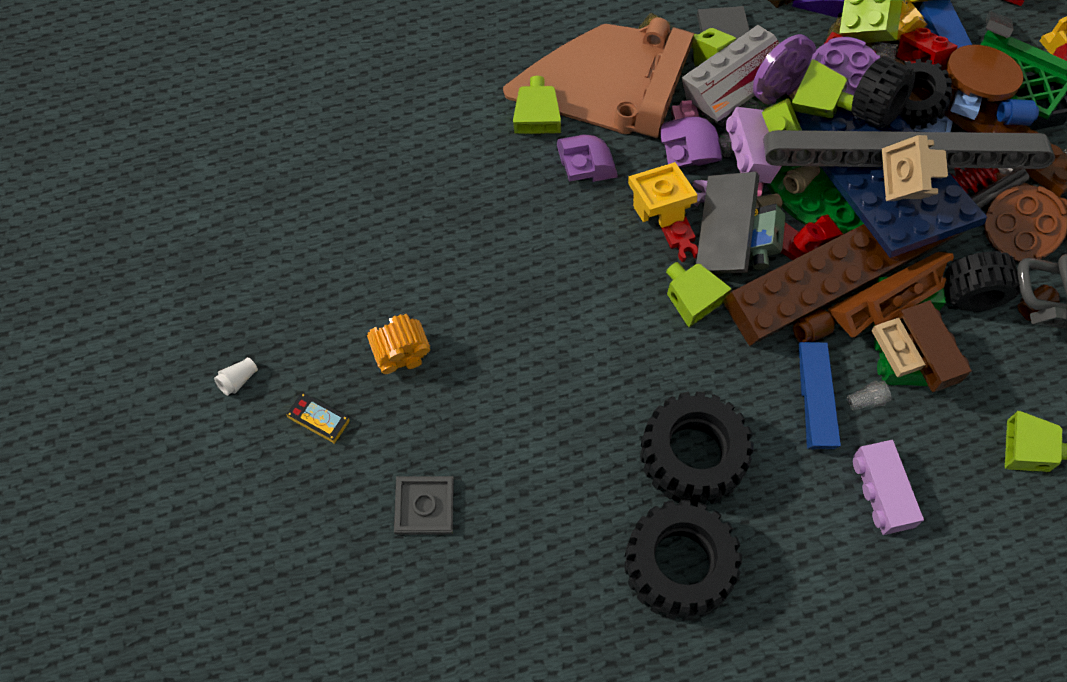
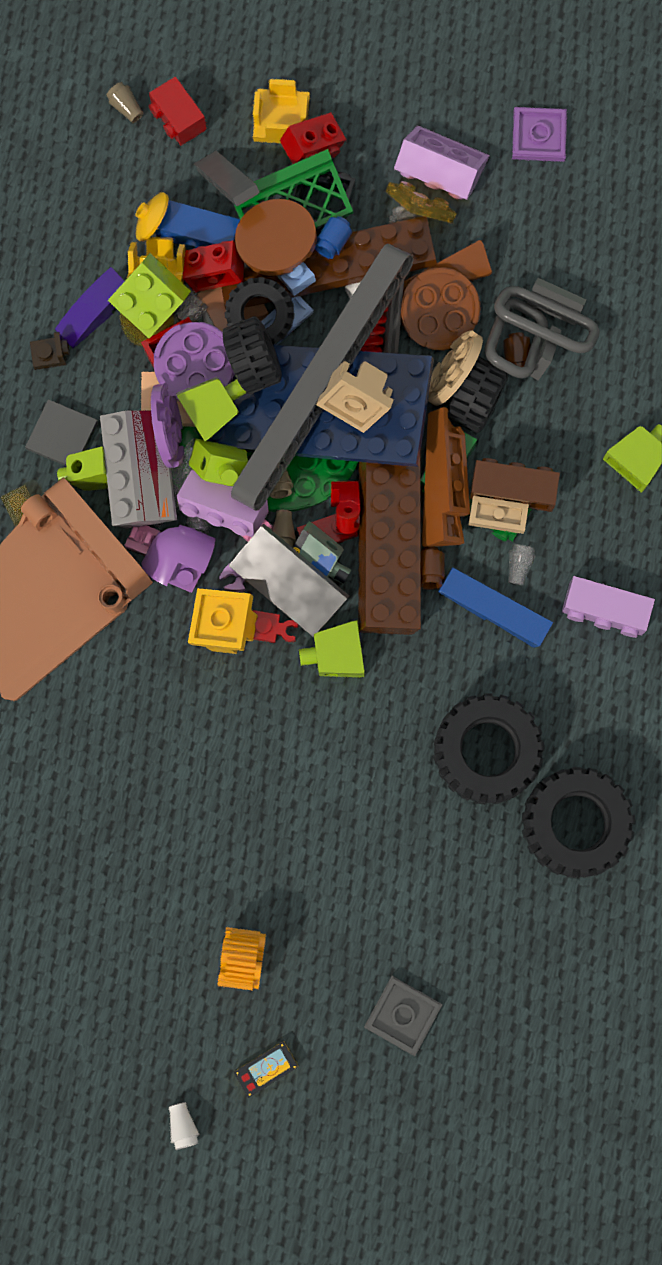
camera: 55 degrees left, 15 degrees up
lime torso [513,76,561,134] -> none
medium lavender brick [557,135,617,182] -> none
none -> tan tile [428,331,483,406]

